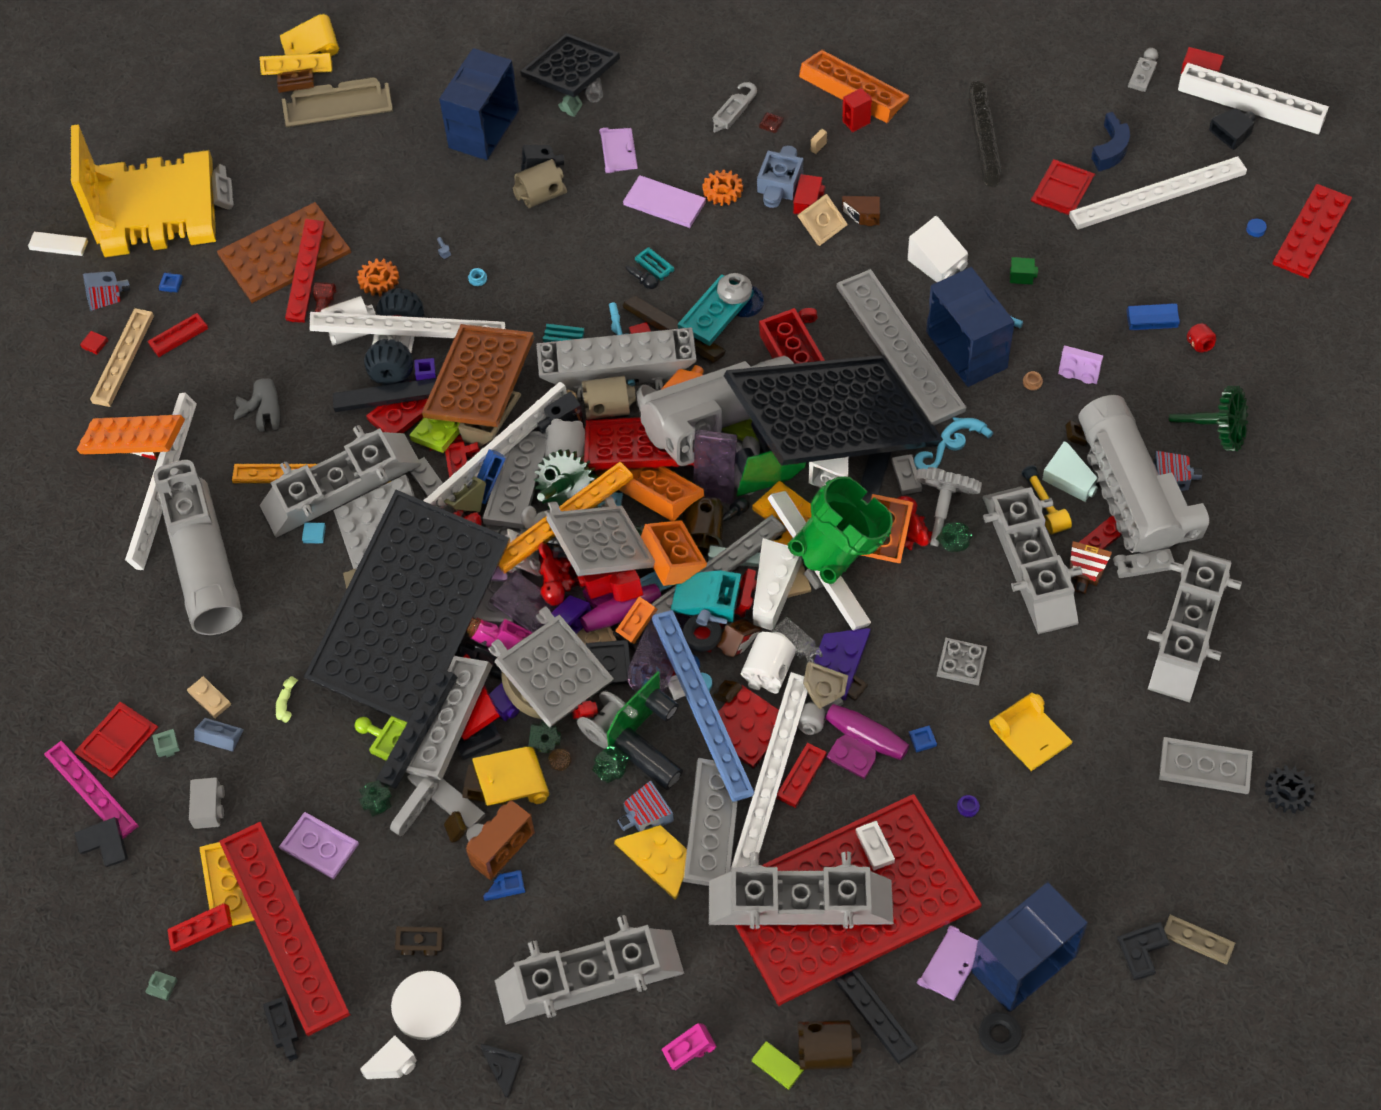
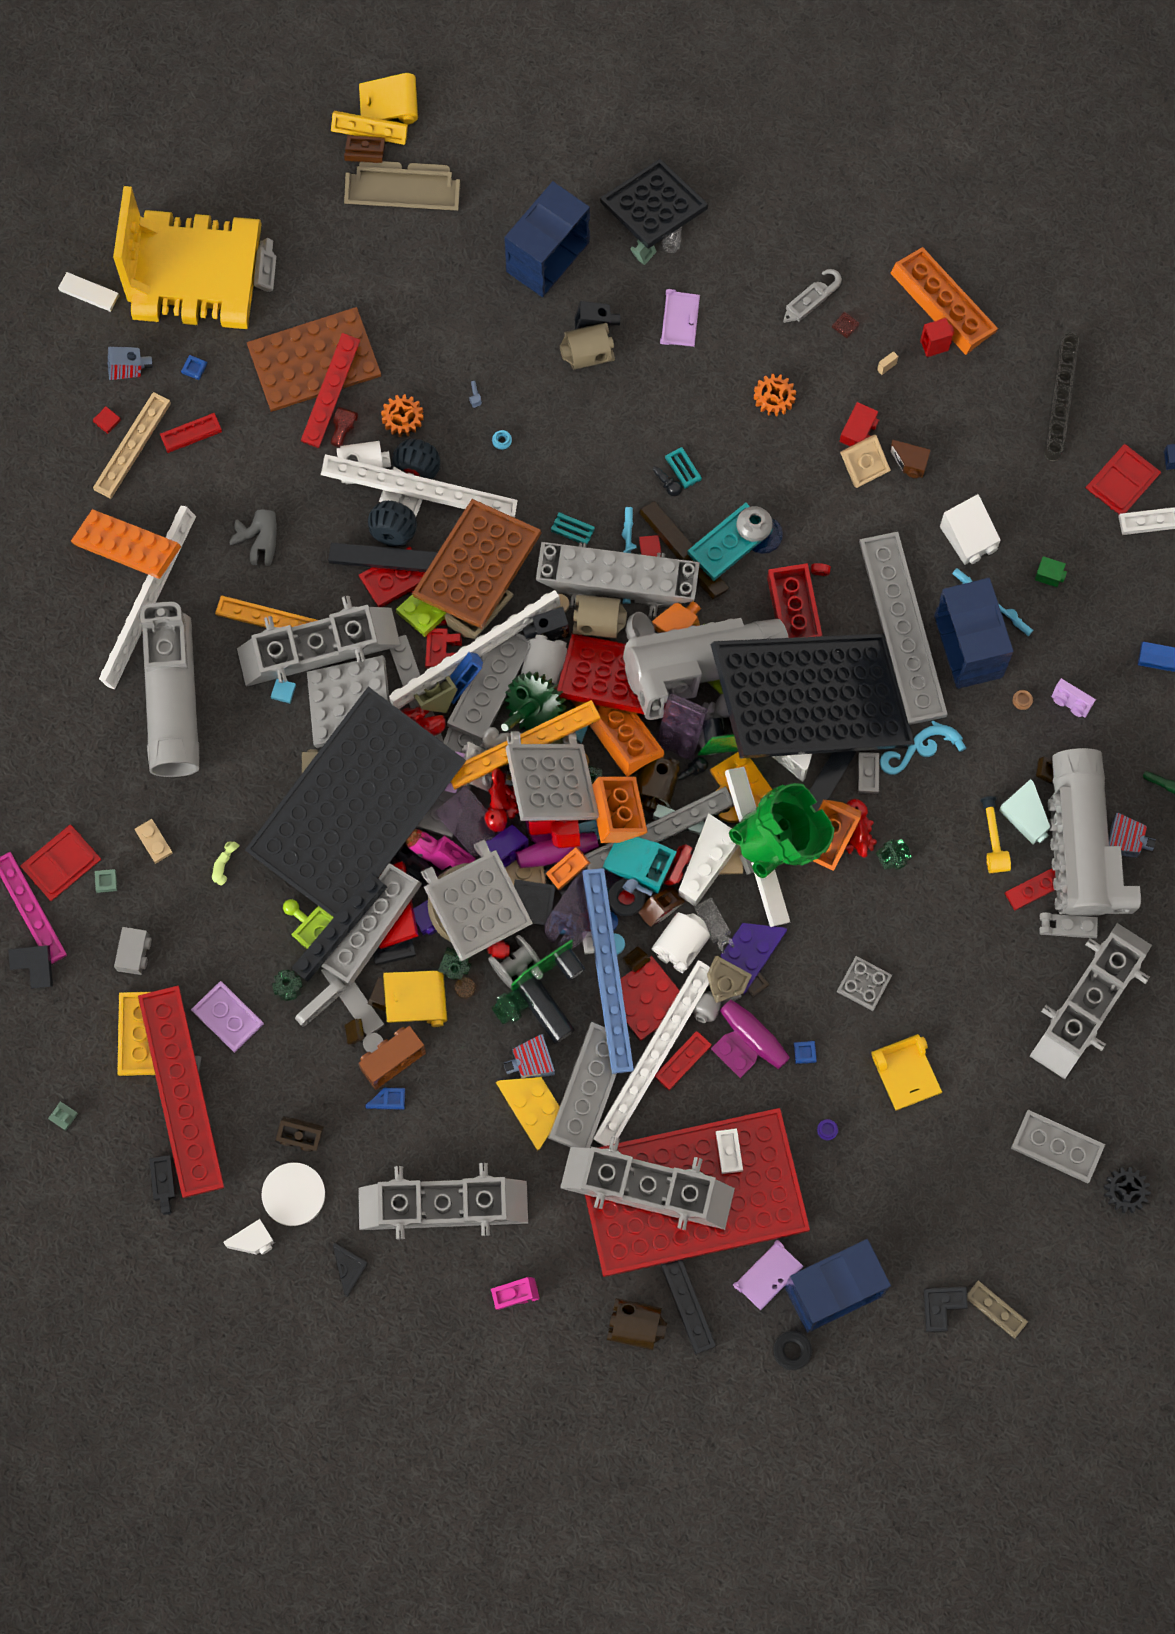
camera: 10 degrees right, 15 degrees up
red plate [167,903,233,952] -> none
sand blue slope [194,718,243,751] -> none
dark purple brick [414,358,436,381] -> none
lavender tile [623,175,706,228] -> none
lime tile [752,1041,803,1089] -> none
sand blue brick [757,146,803,208] -> none
light grey gear [915,467,982,547] -> none
light grey piece [983,486,1083,634] -> none
torso [1069,541,1112,594] -> none

